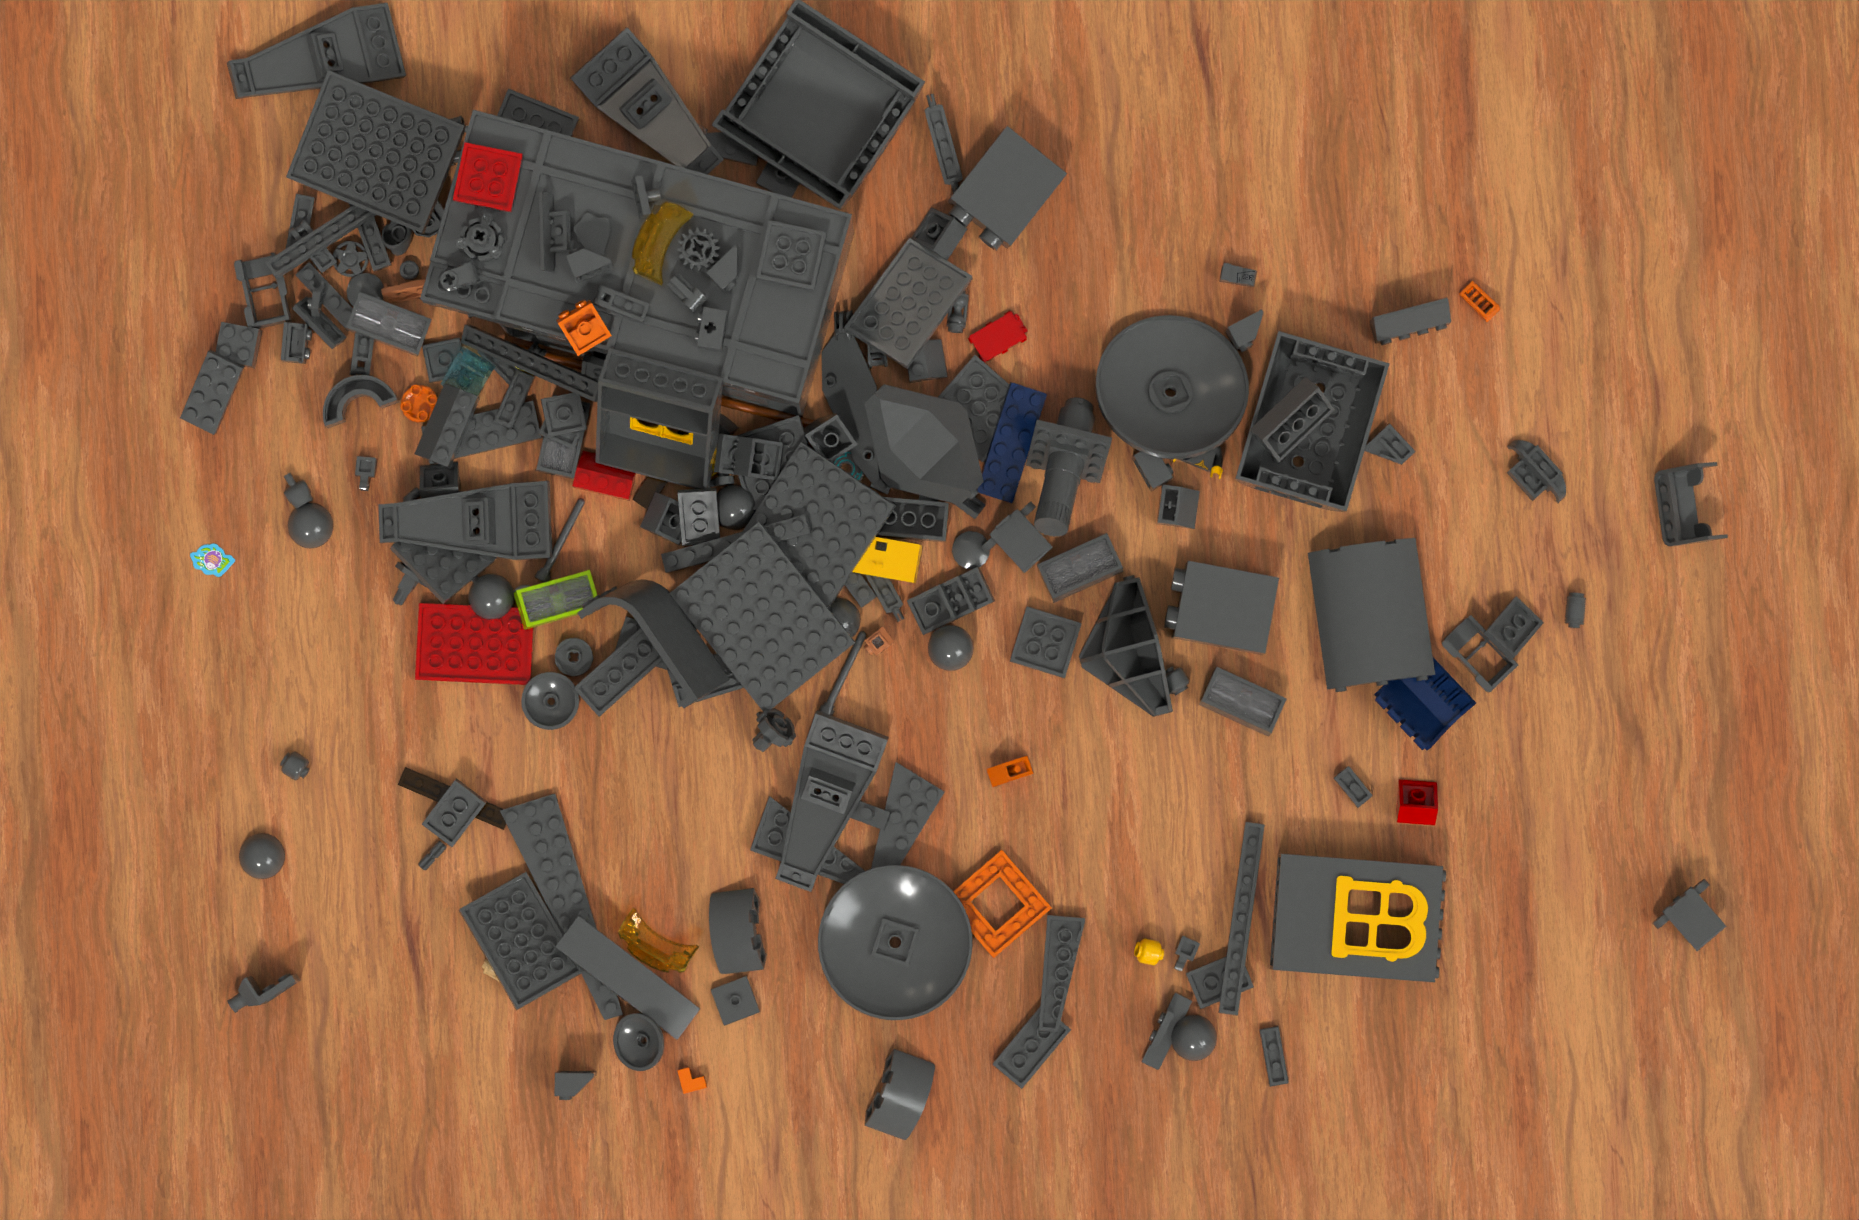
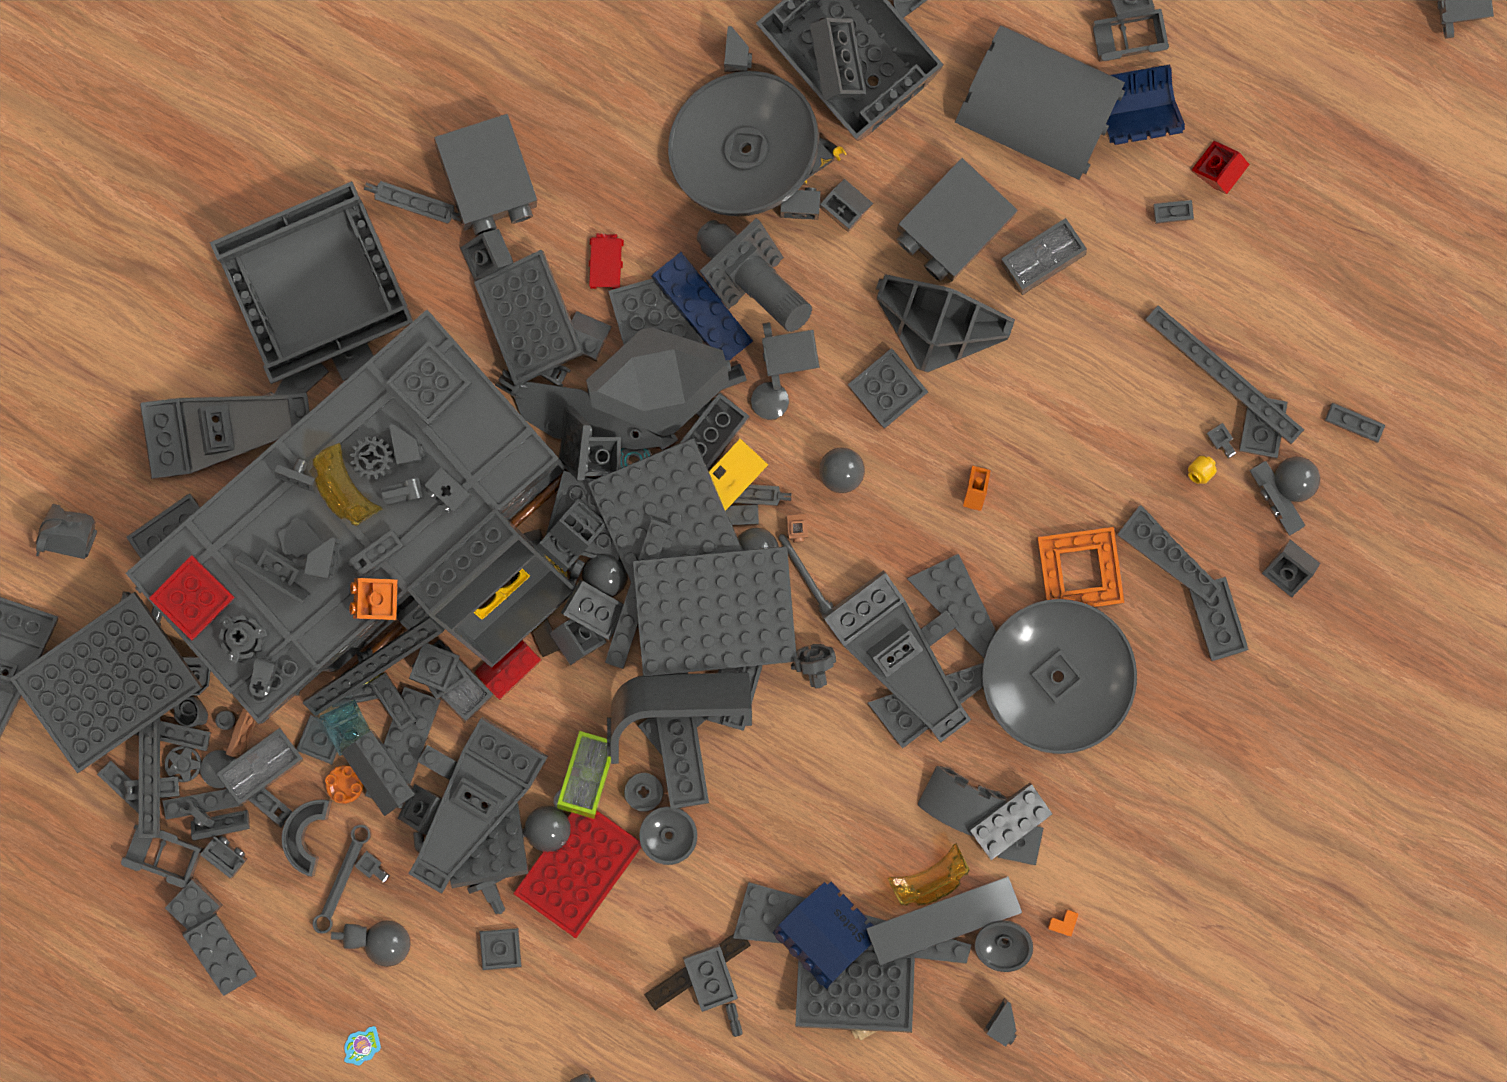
camera: 60 degrees left, 0 degrees up
dark grey piece [534,498,585,582] -> none
dark grey panel [865,1049,935,1140] -> none
dark grey slope [907,567,995,635] -> none
dark grey piece [946,290,969,333] -> none
clear brick [1037,533,1123,603] -> none
dark grey head [1165,666,1189,696] -> none
dark grey leg [1219,263,1257,287] -> none
dark grey panel [1270,854,1446,982] -> none
none -> dark grey piece [36,504,97,559]
none -> dark grey piece [313,824,371,934]
none -> dark grey slope [418,745,457,780]
none -> dark grey tile [480,928,522,970]
none -> dark grey plate [559,406,592,480]
none -> dark blue hinge [773,881,874,989]
none -> plate [968,783,1052,860]
none -> dark grey slope [1262,539,1321,597]

